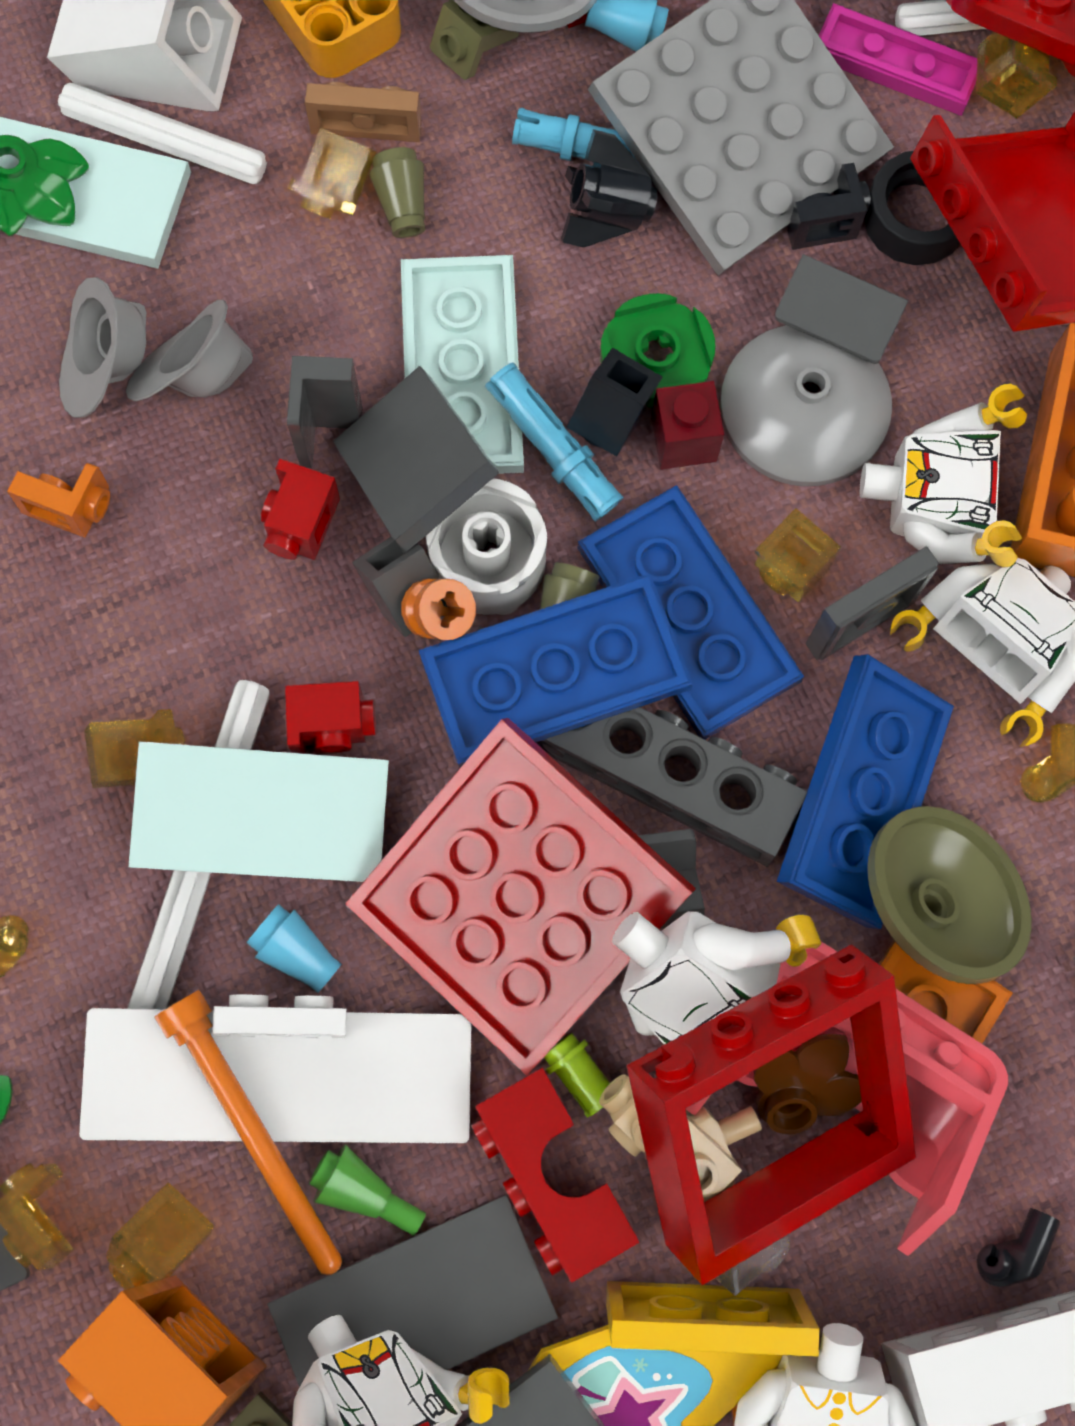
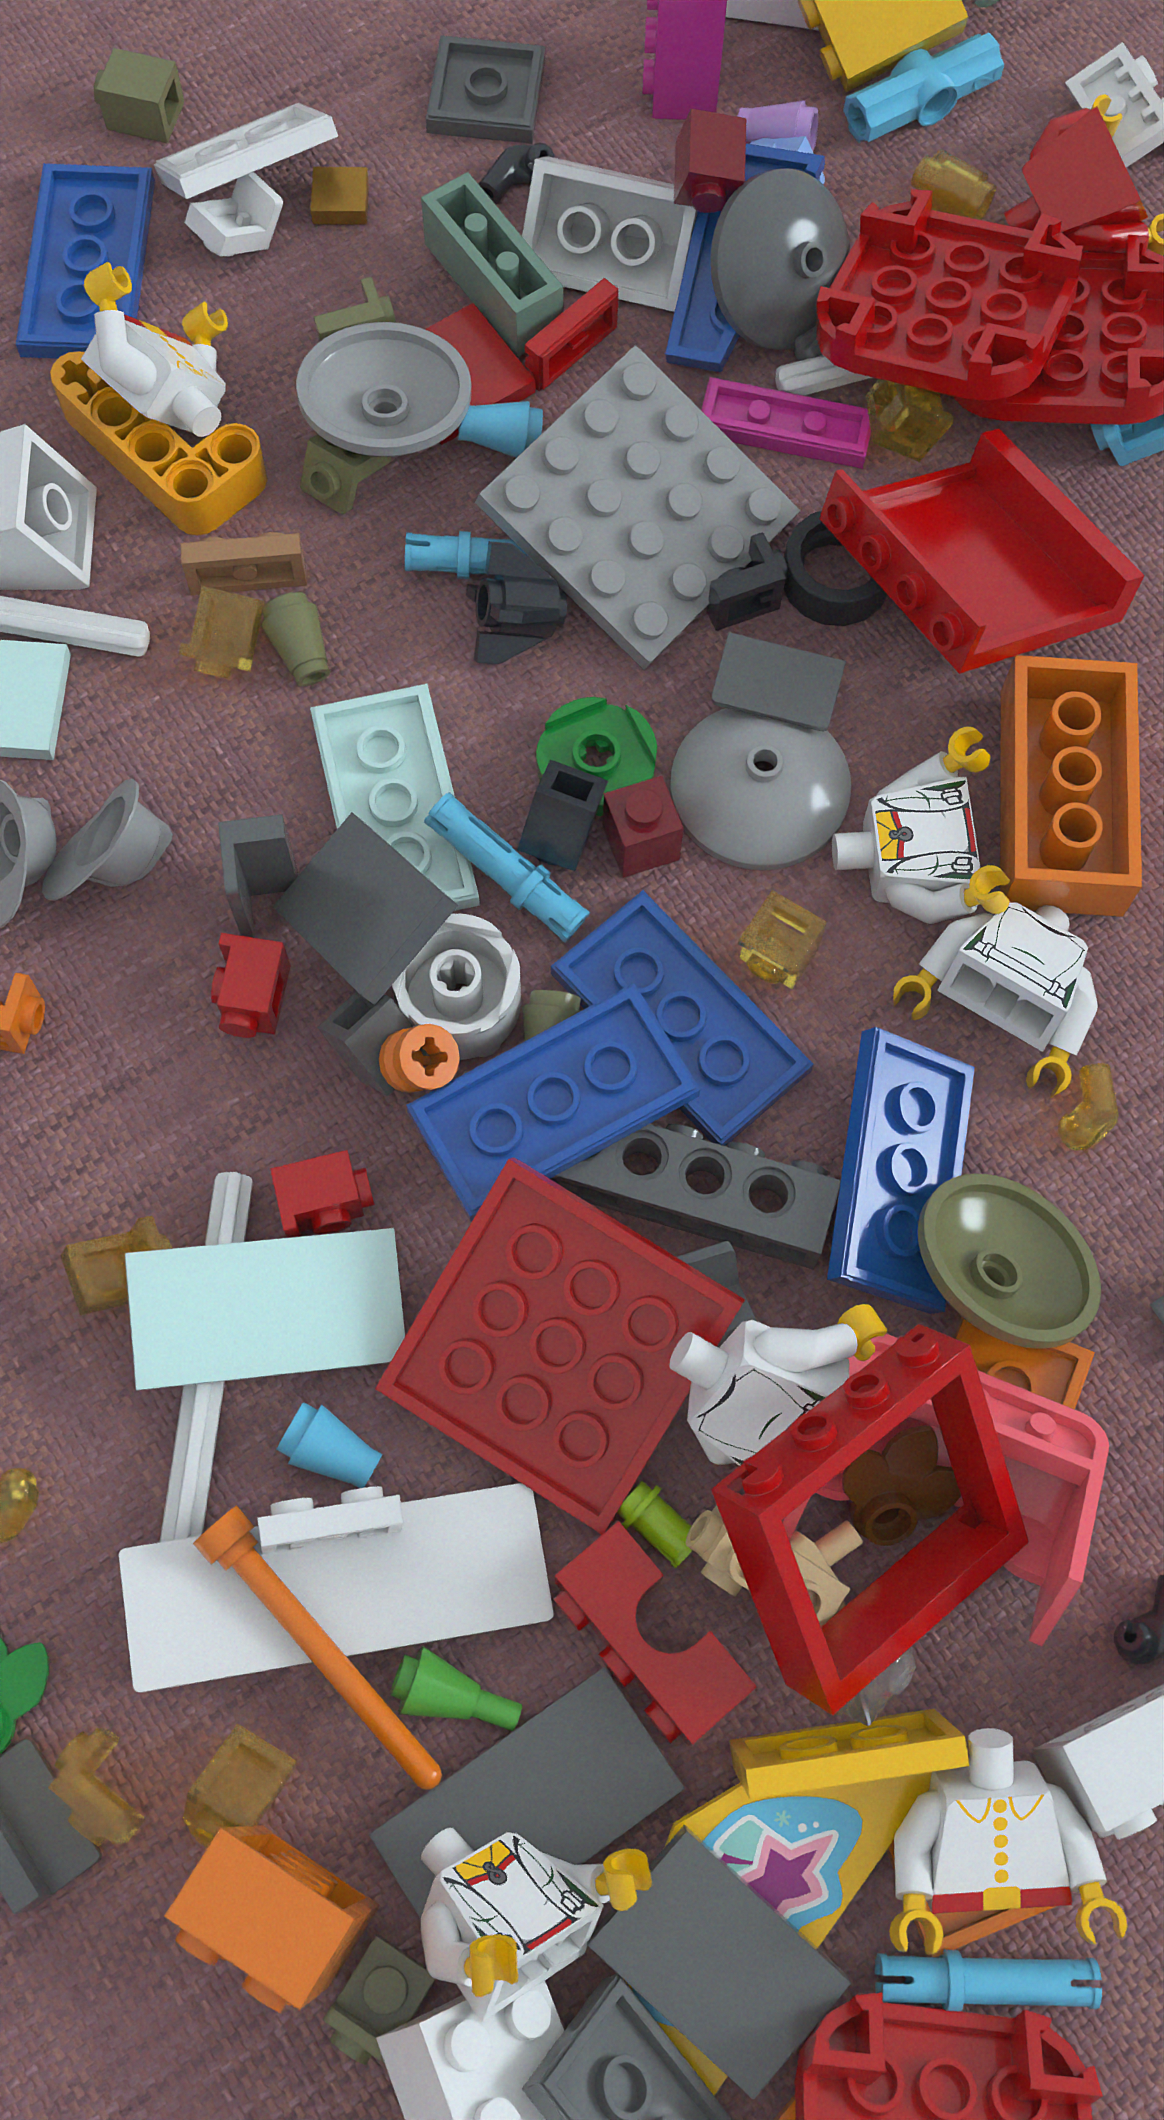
camera: 10 degrees left, 5 degrees down
dark grey tile [806,546,939,661] -> none

